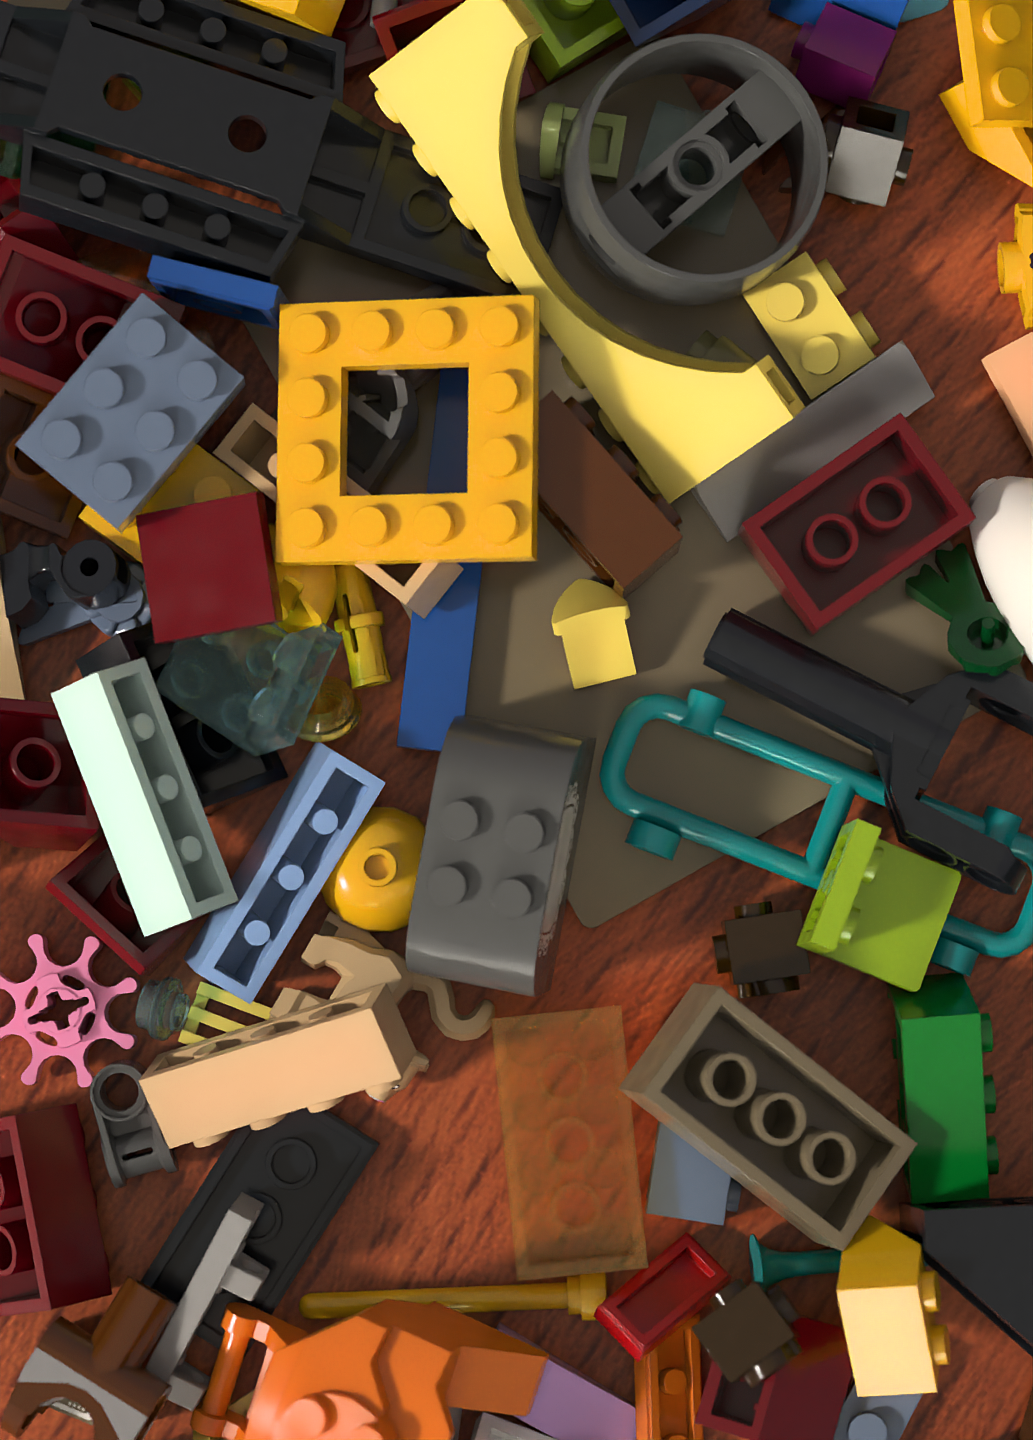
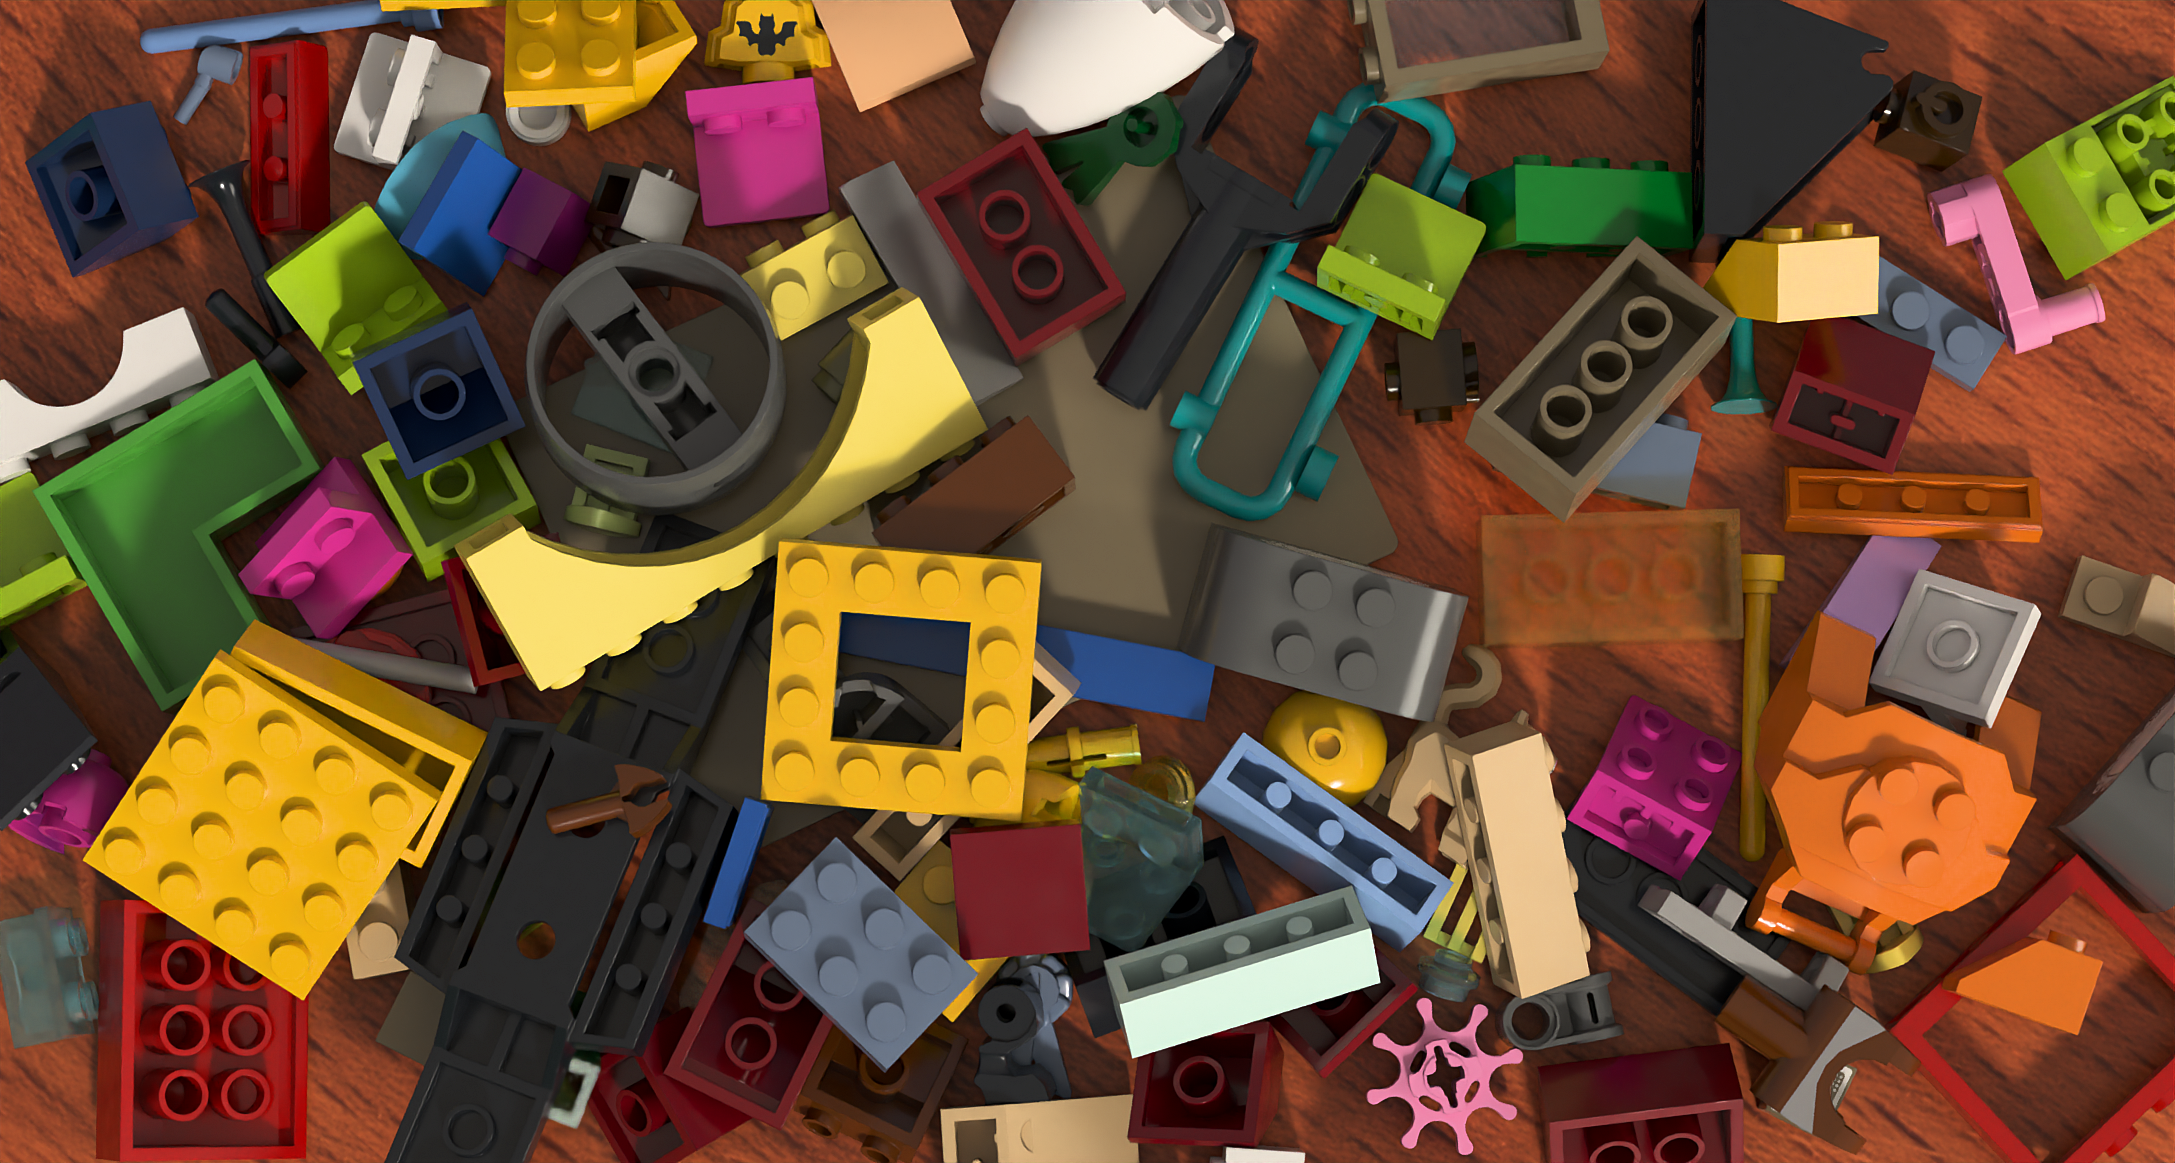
camera: 90 degrees left, 0 degrees up
light yellow tile [551,578,637,690] -> none
red tile [593,1232,732,1363] -> none
dark brown brick [691,1278,803,1389] -> none
none -> white tile [506,105,571,146]
none -> reddish brown bar [545,764,673,839]
none -> dark pink bracket [685,77,830,228]
none -> dark pink bracket [1567,695,1742,881]

